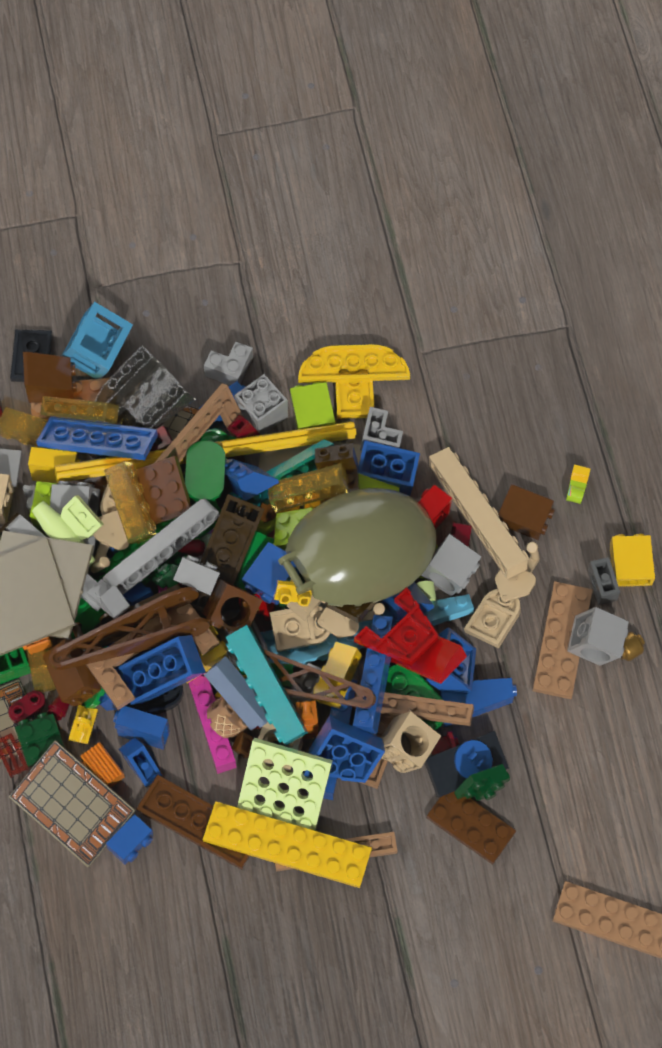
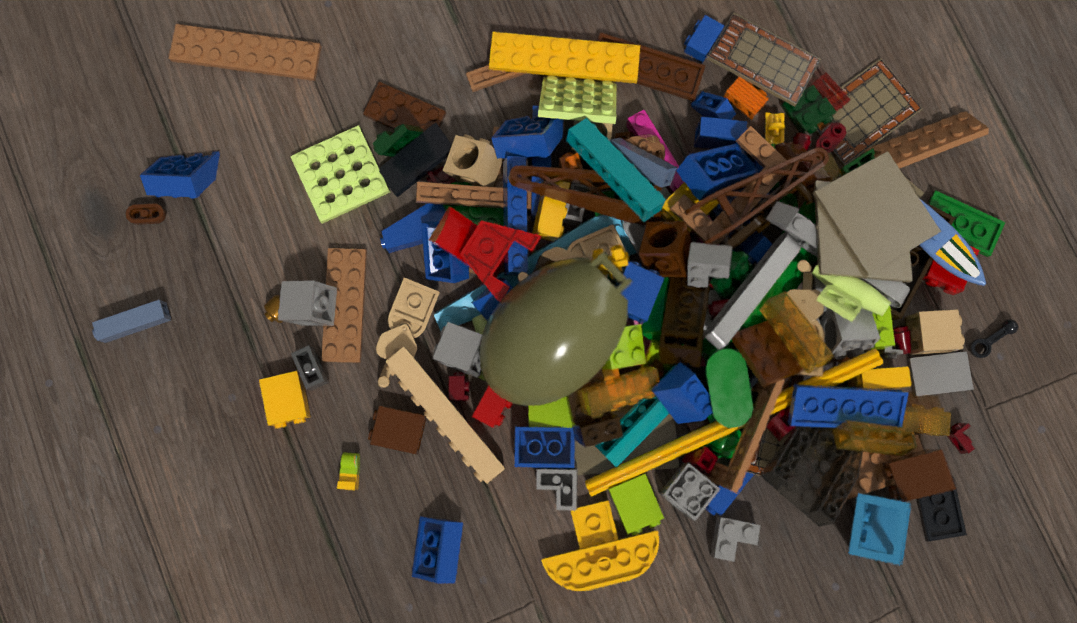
camera: 170 degrees right, 15 degrees up
blue piece [454,740,493,779] -> none
none -> yellowish green piece [290,125,390,224]
none -> blue slope [412,516,463,584]
none -> dark red cone [893,325,911,355]

